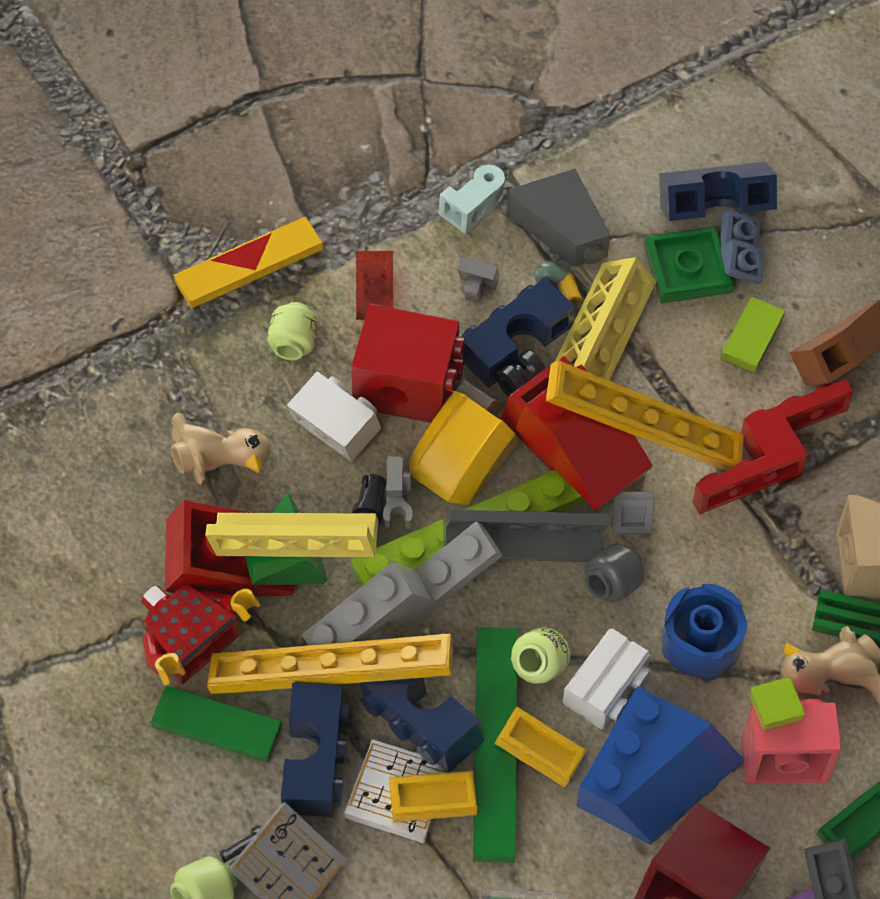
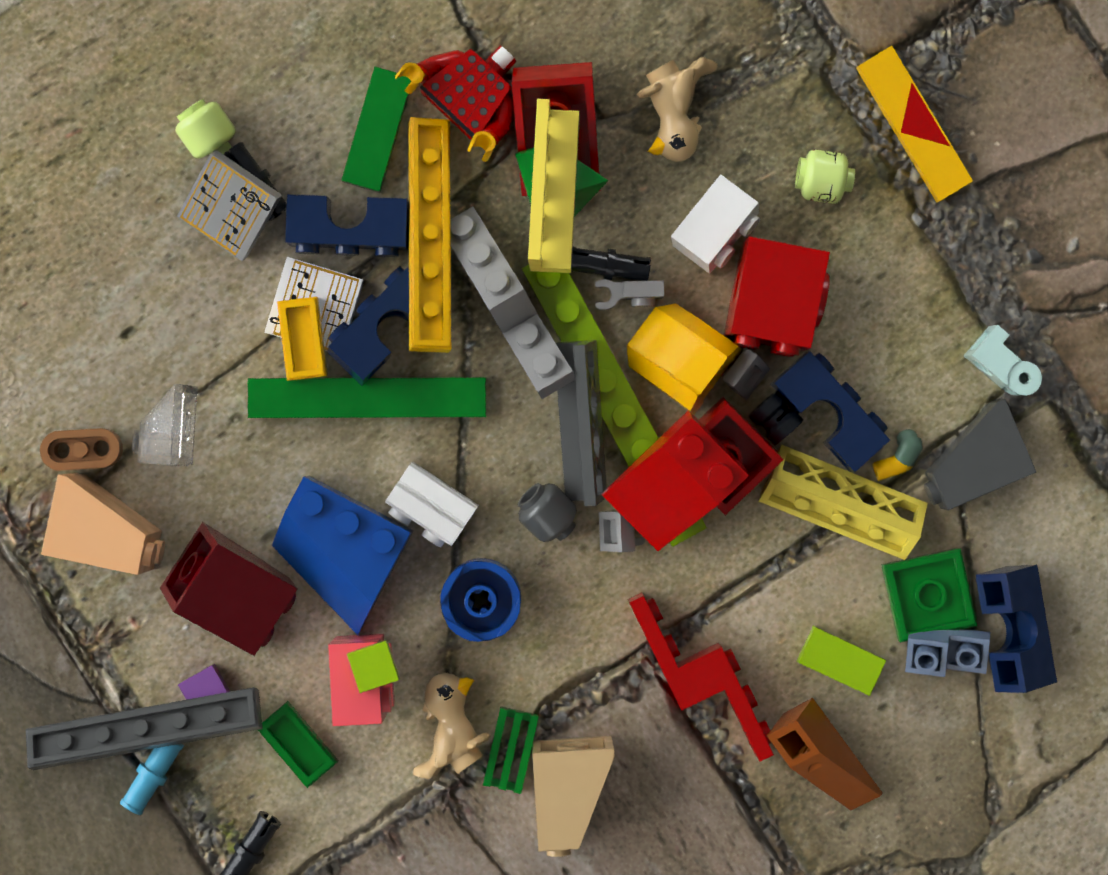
camera: 90 degrees right, 30 degrees up
clear red plate [356,251,393,320] -> none
light grey tile [457,256,500,302] -> none
yellow tile [494,707,587,788] -> none
yellowish green head [511,627,571,684] -> none
yellow tile [546,361,744,471] -> none

